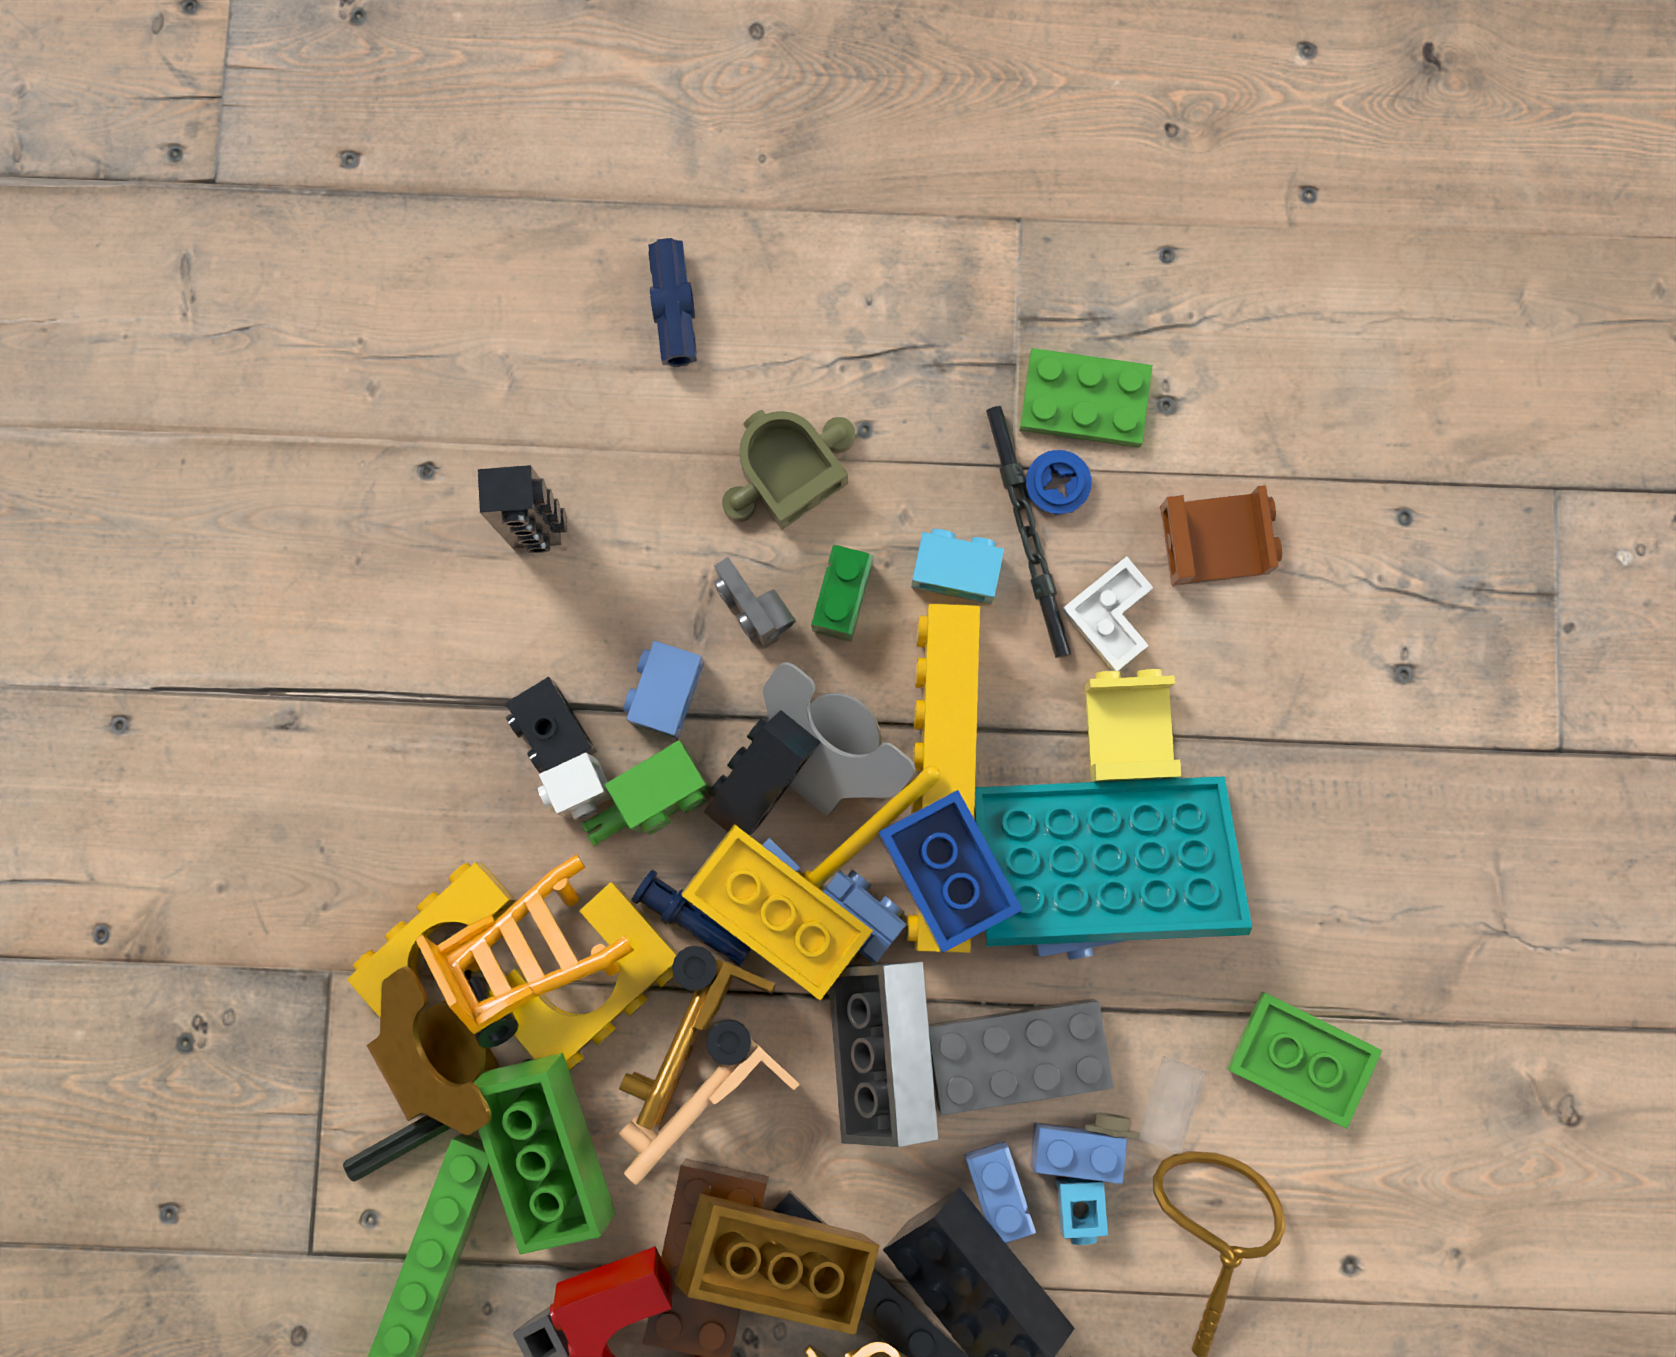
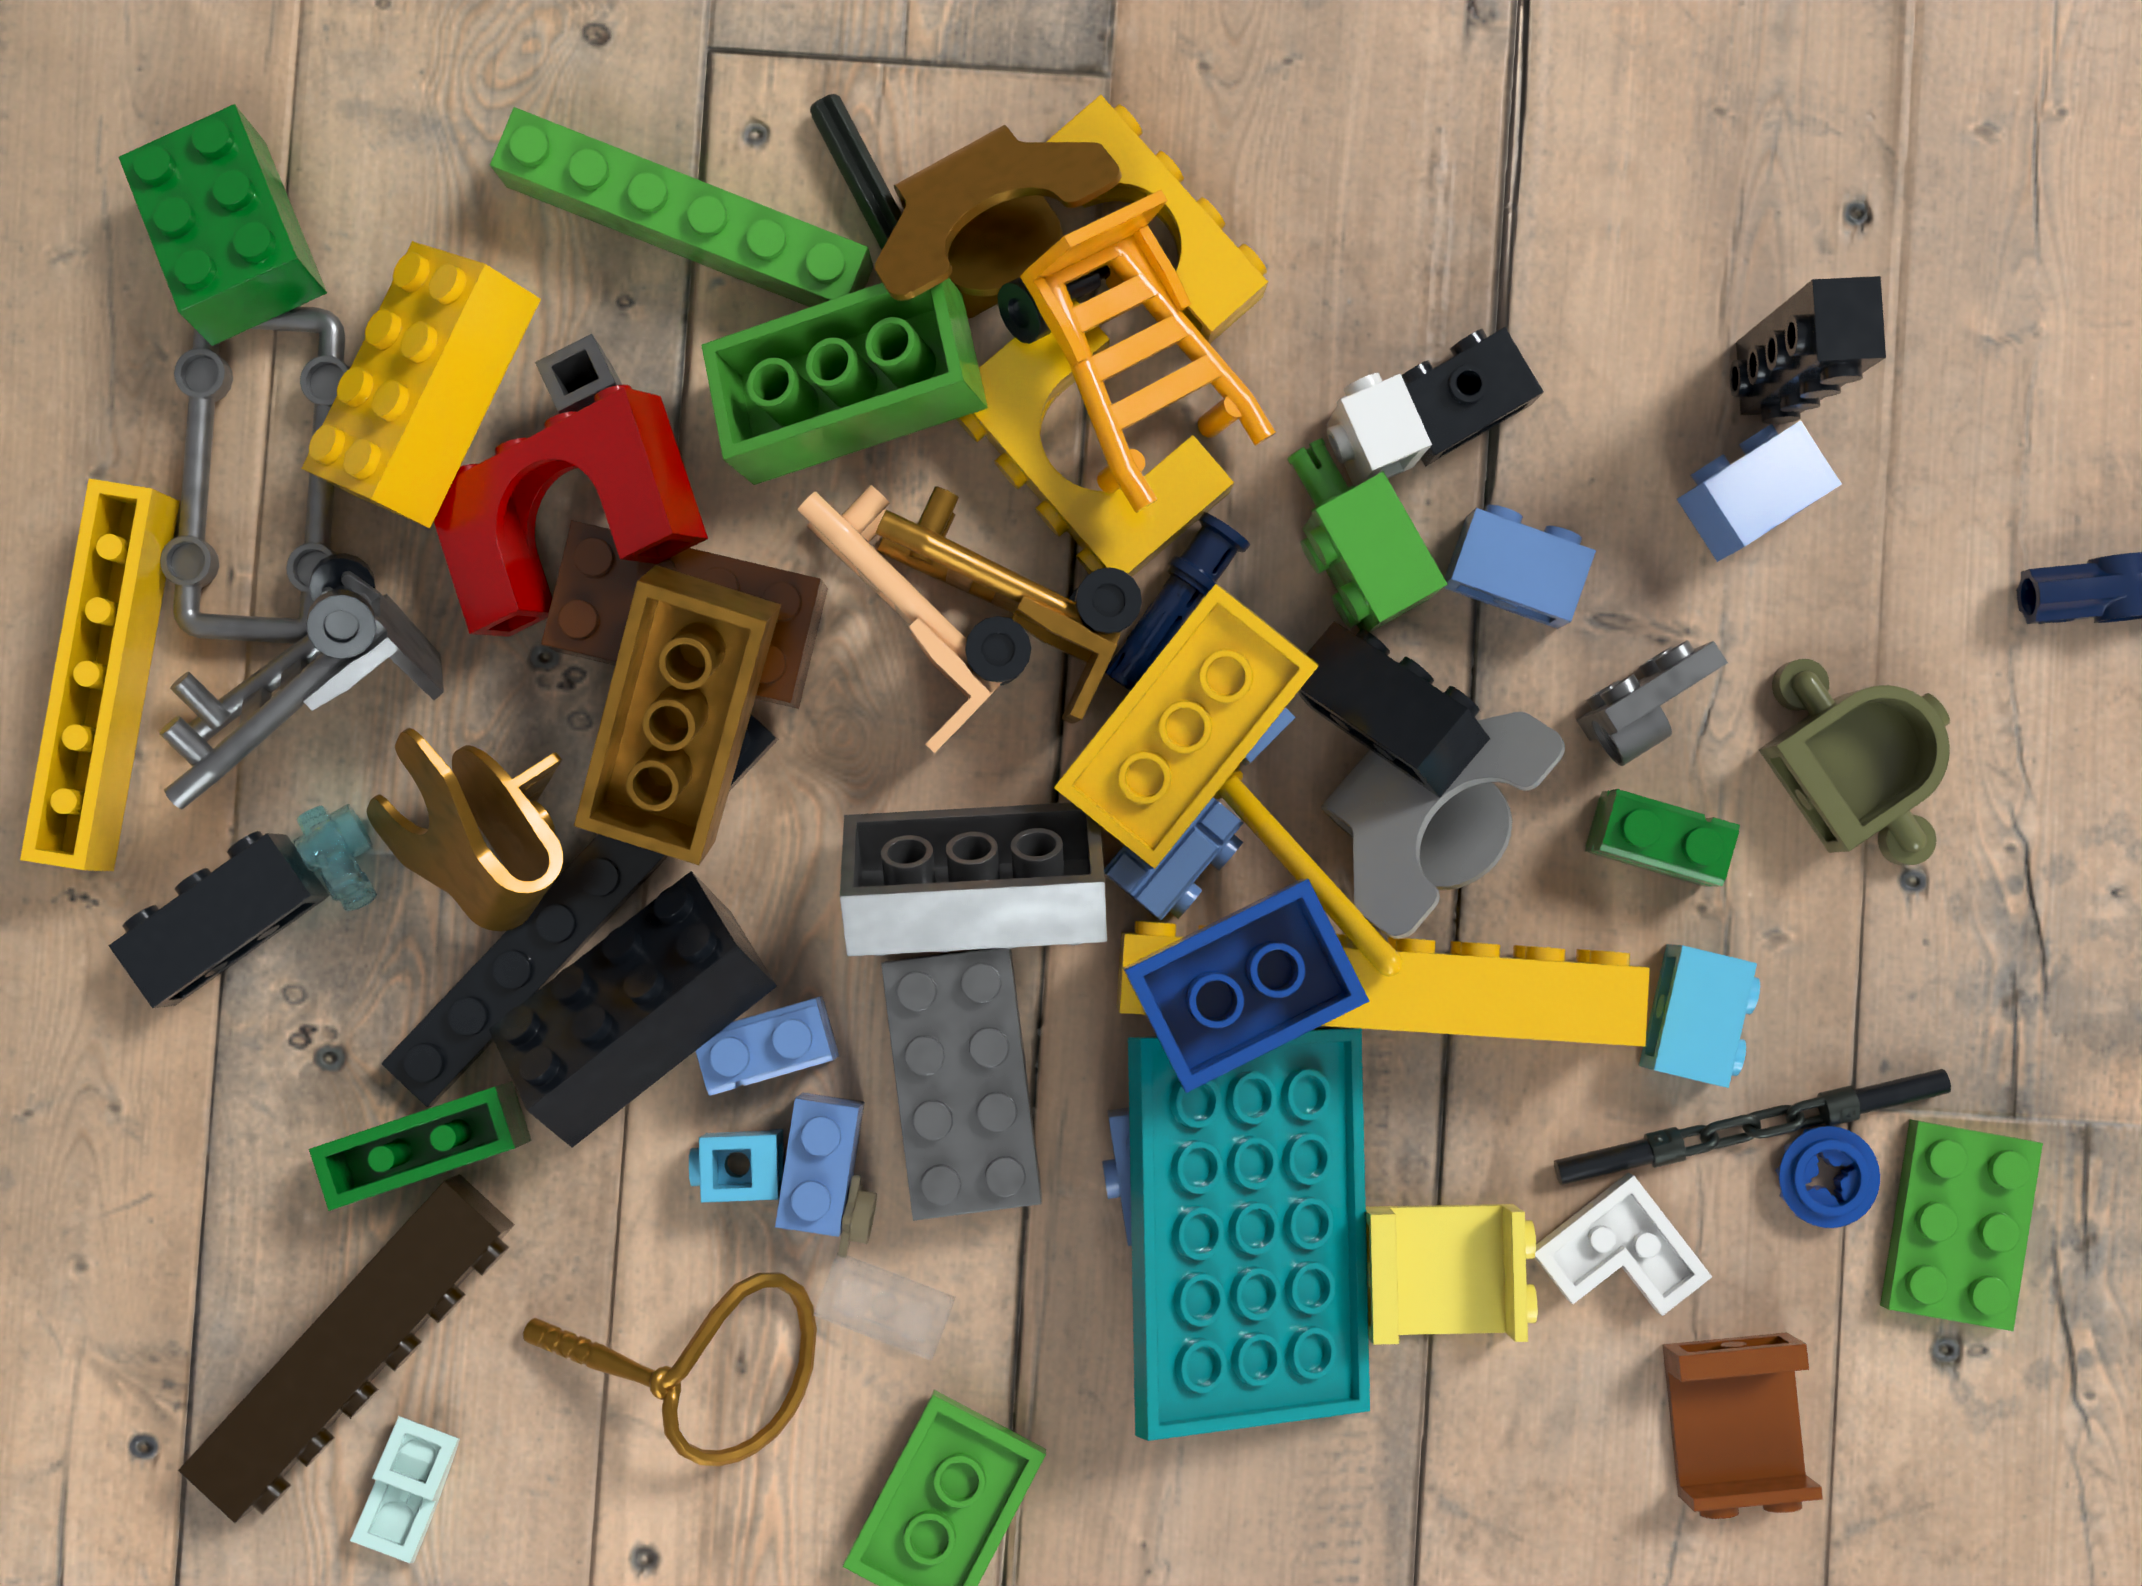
camera: 80 degrees right, 5 degrees up
none -> brick [1677,420,1842,562]

